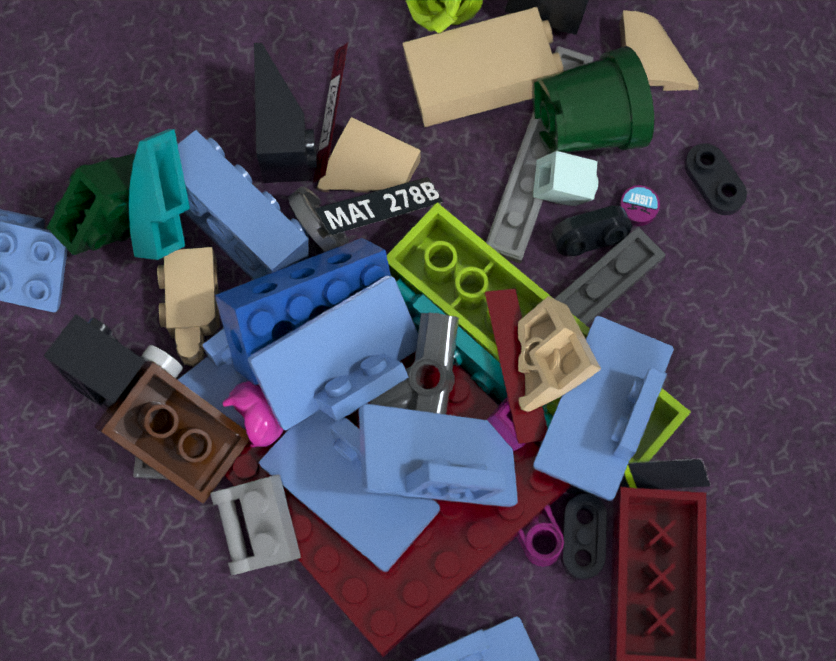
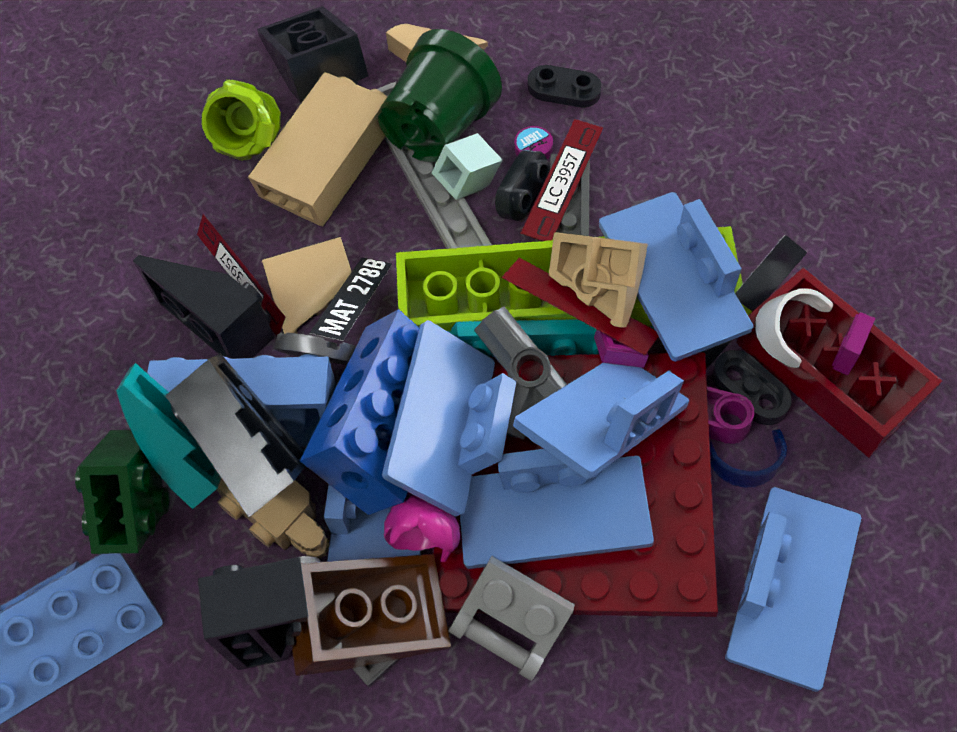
camera: 40 degrees left, 10 degrees down
none -> wedge [165,353,305,518]
none -> sticker [521,119,603,241]
none -> clear blue helmet [709,429,787,488]
none -> white helmet [755,289,833,368]
none -> magenta tile [832,312,875,375]

